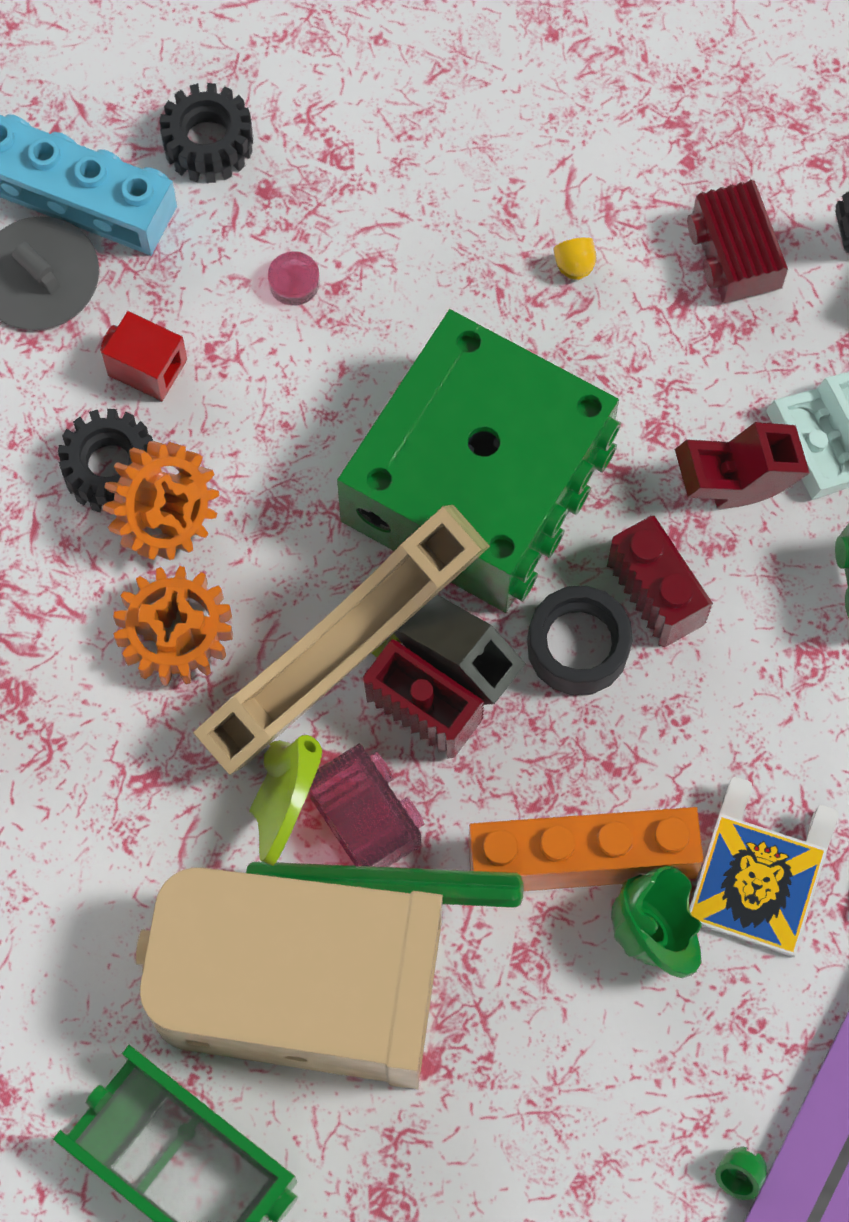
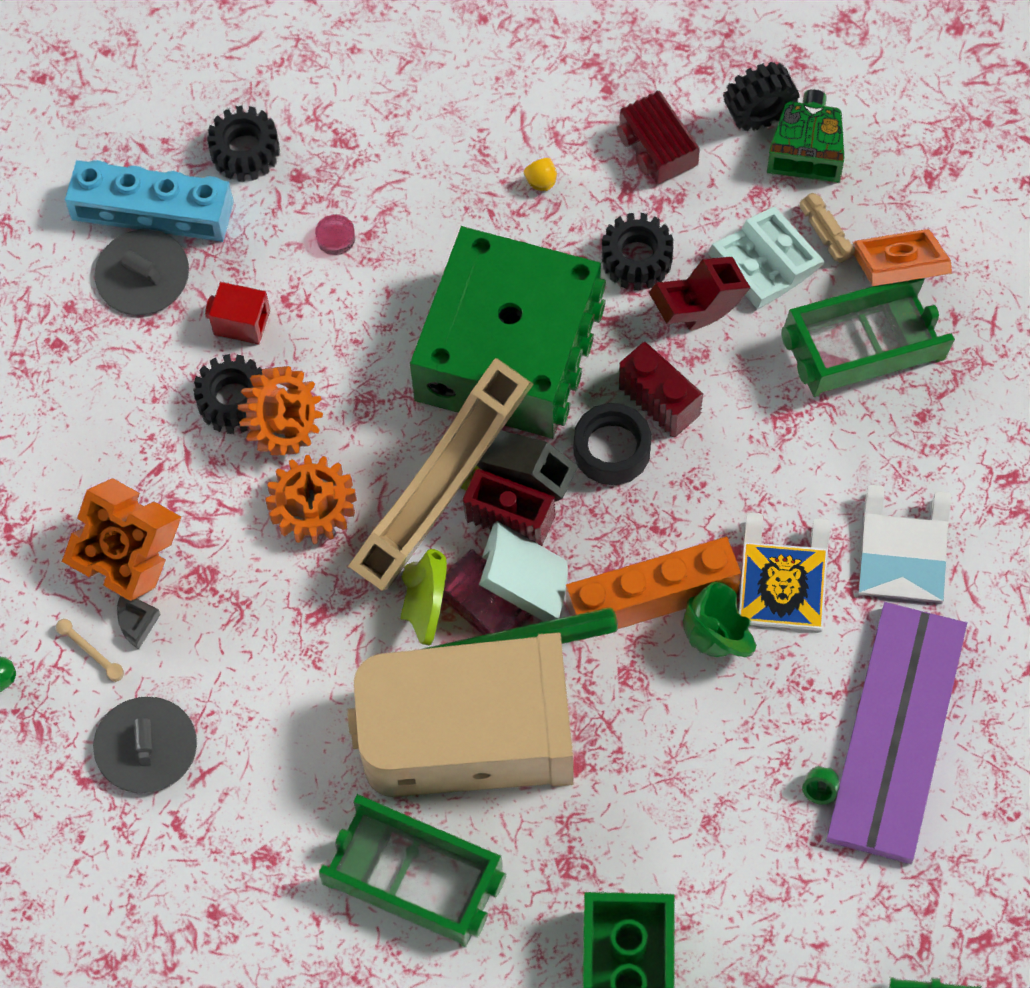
camera: 10 degrees left, 5 degrees down
none -> light aqua slope [479,521,568,622]
none -> black tyre [602,213,674,290]

